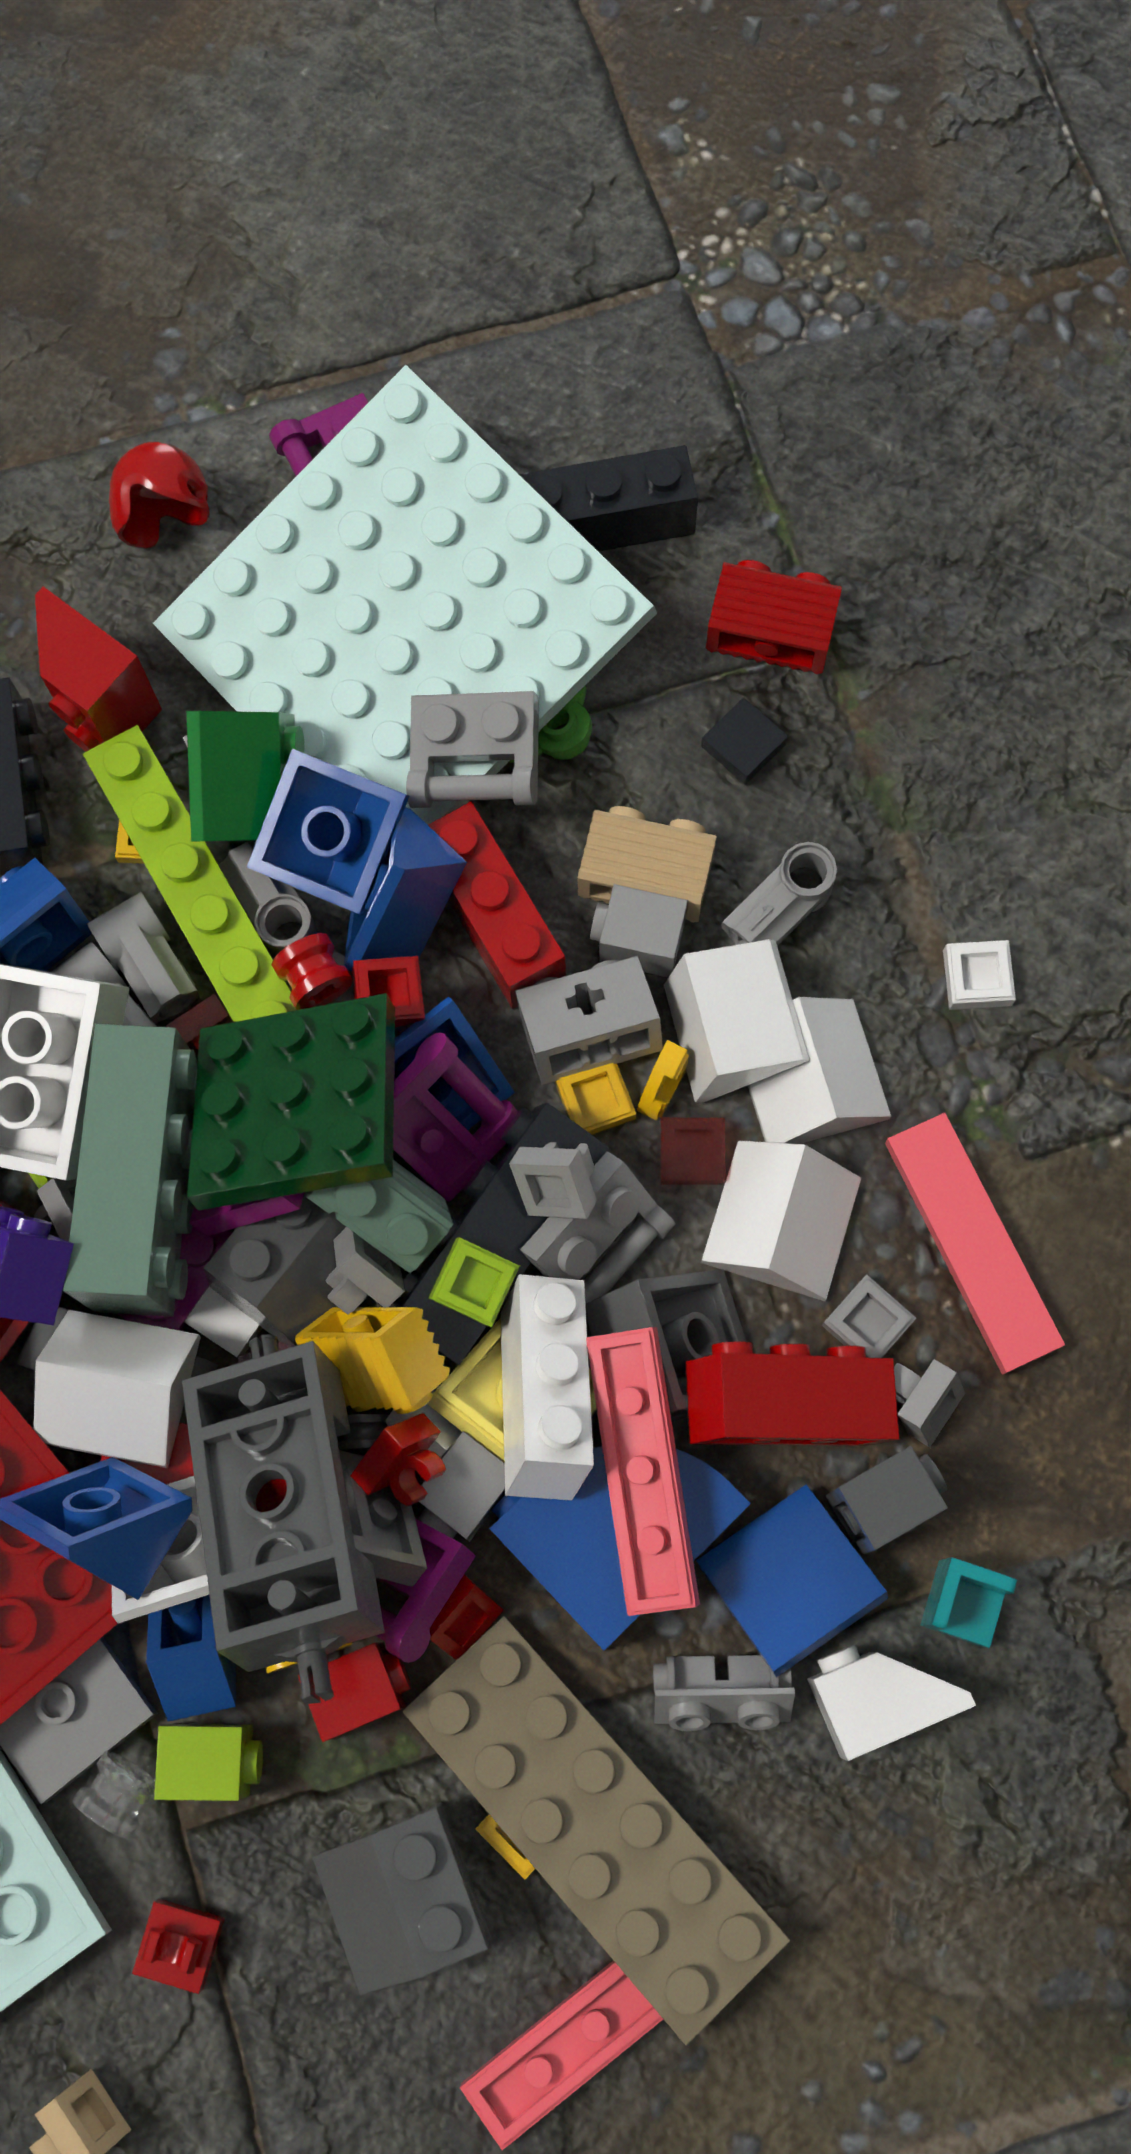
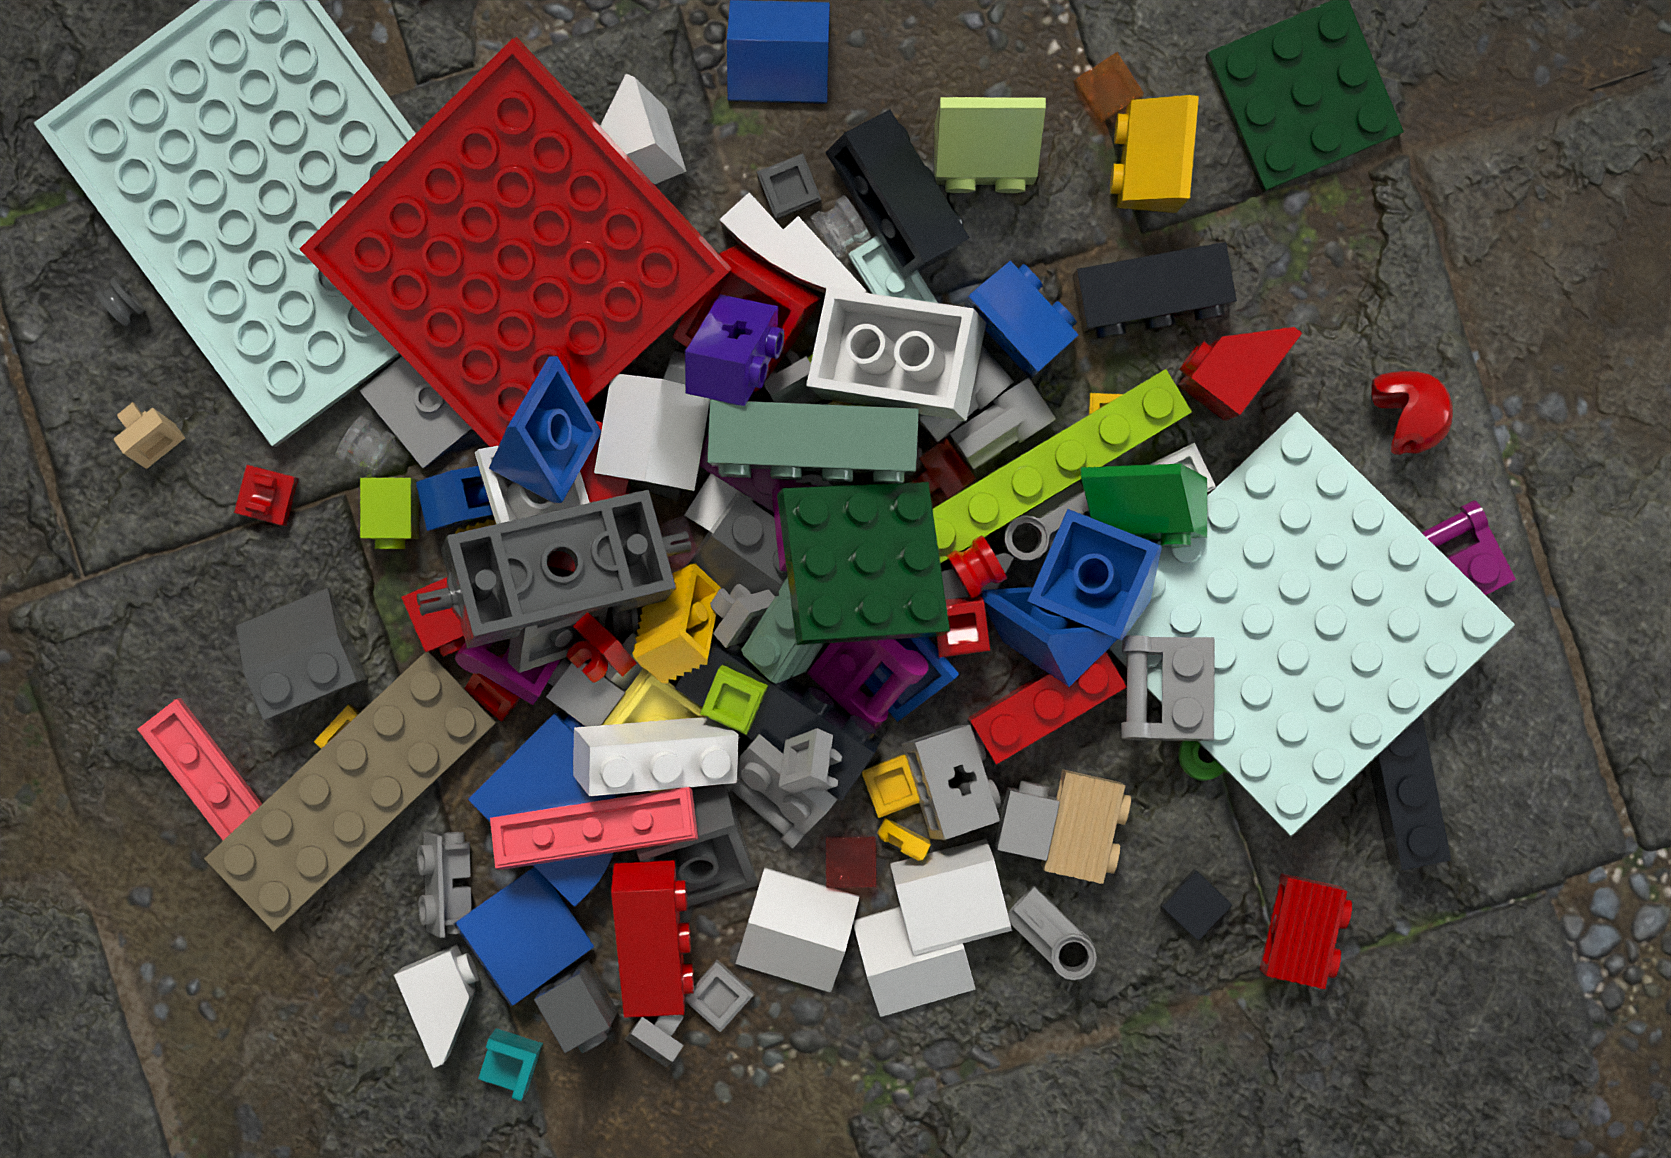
camera: 85 degrees right, 15 degrees up
coral tile [885,1113,1065,1375] -> none
white tile [943,940,1016,1010] -> none

